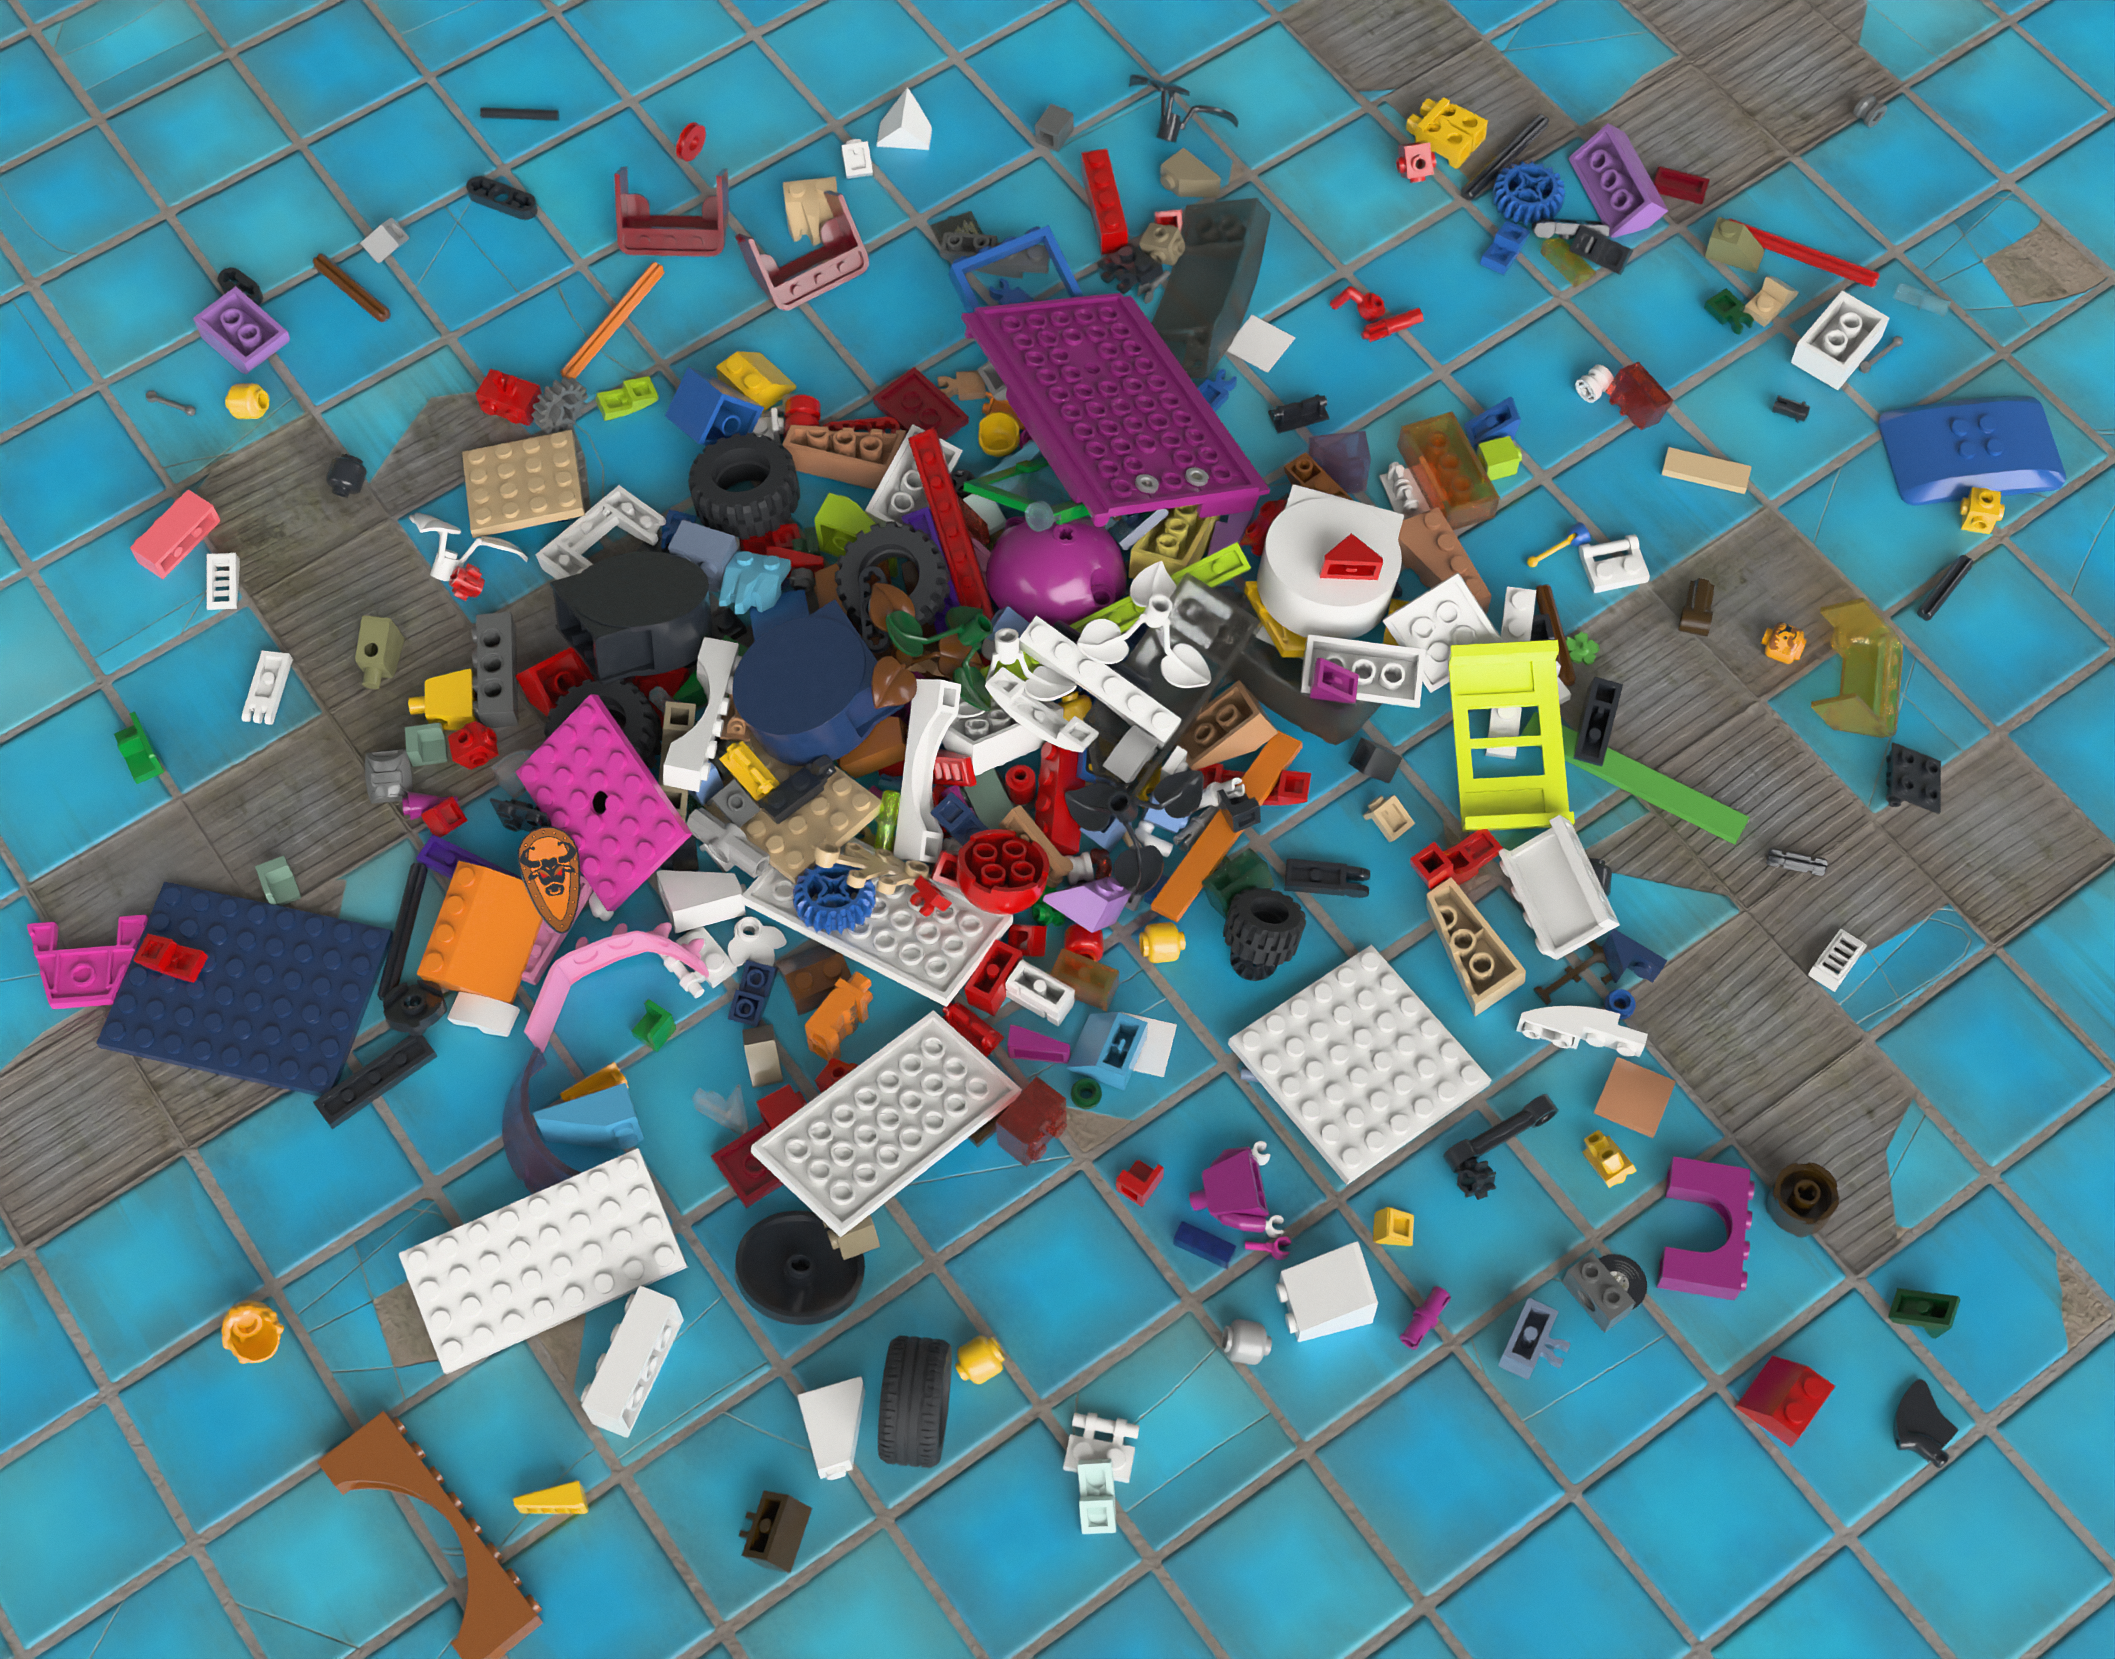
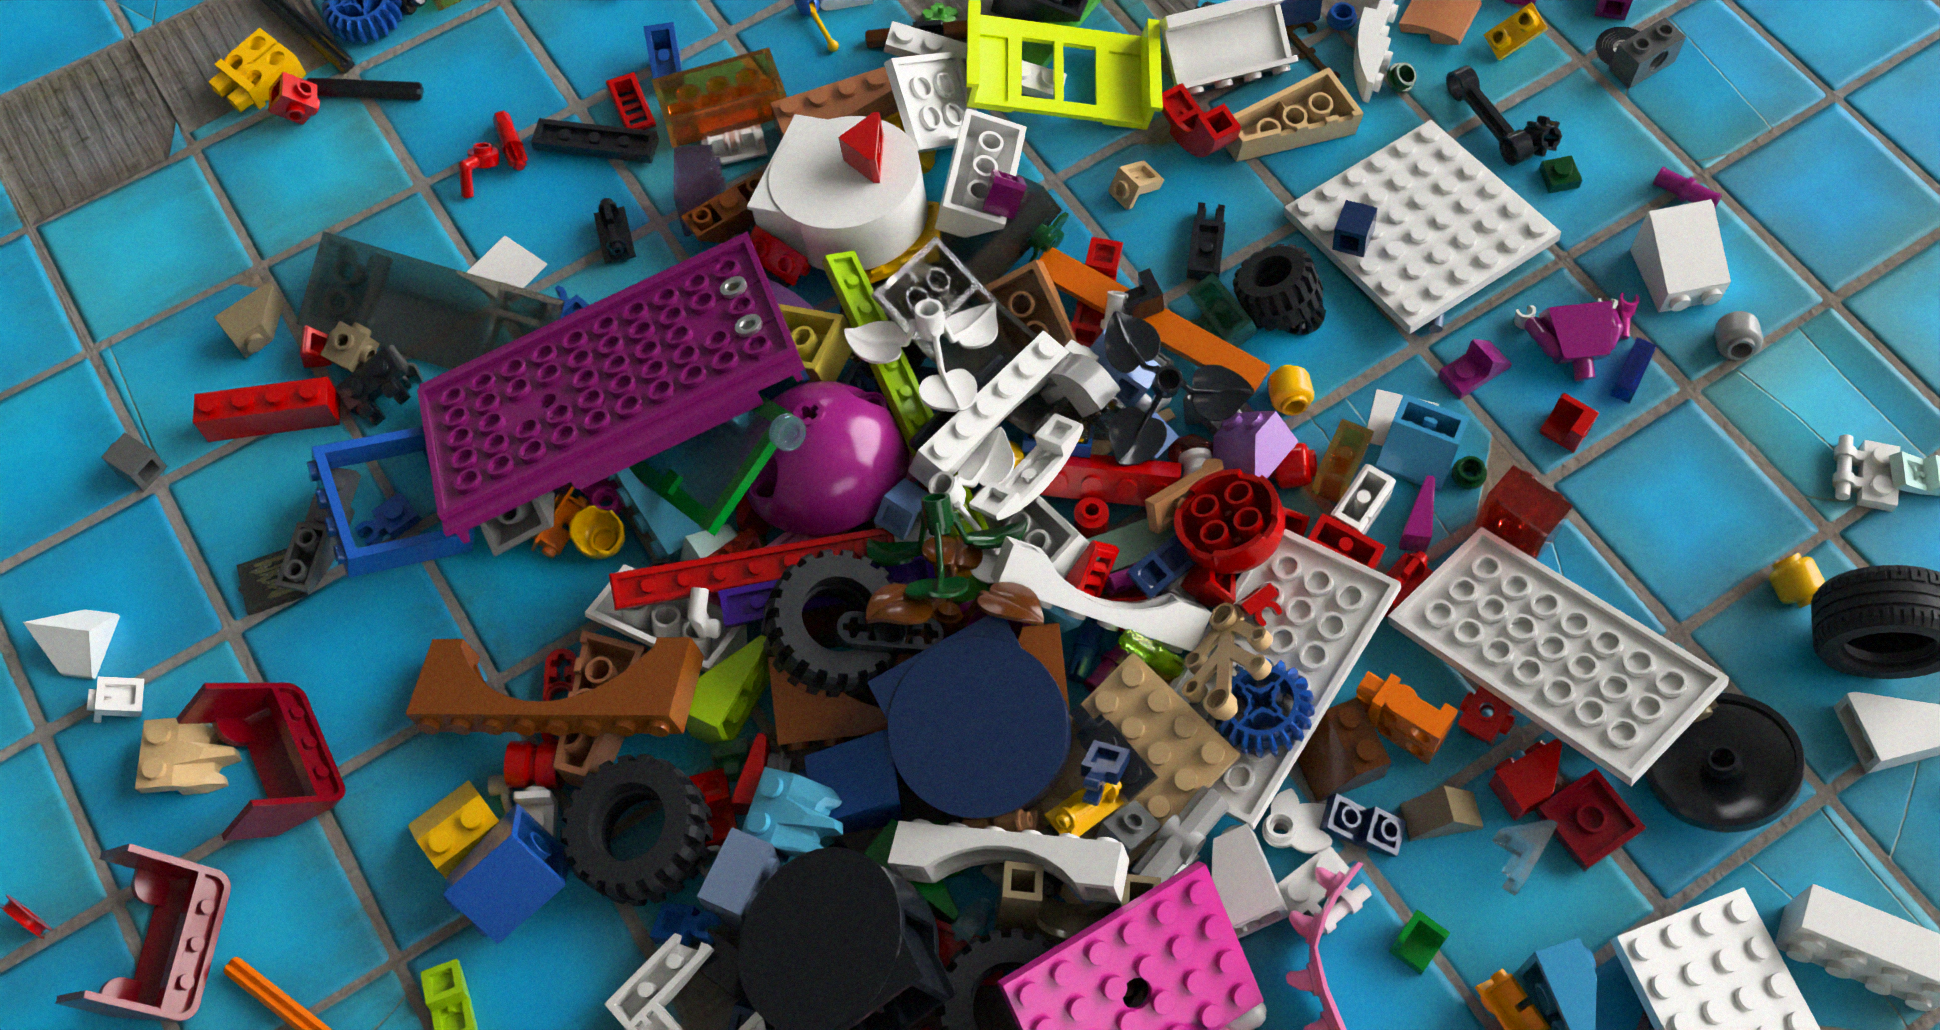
camera: 85 degrees left, 0 degrees up
dark red plate [873,367,969,441] -> none
medium nougat plate [937,370,986,401] -> none
black plant [1129,74,1238,143] -> none
black panel [1348,737,1402,783] -> none
yellow slope [1373,1207,1414,1246] -> none
lime brick [1475,436,1522,482] -> none
blue slope [1480,220,1531,275] -> none
sand blue brick [1498,1297,1571,1380] -> none
none -> black axle [306,78,424,100]
none -> dark orange arch [405,637,704,737]
none -> black plate [531,118,659,163]
none -> red slope [606,72,656,130]
none -> white arm [688,587,722,639]
none -> dark green plate [1029,212,1069,263]
none -> dark blue plate [1081,740,1130,806]
none -> dark blue brick [1332,200,1378,258]
none -> dark green plate [1387,62,1417,93]
none -> magenta slope [1438,339,1512,400]
none -> dark green plate [1539,155,1582,193]

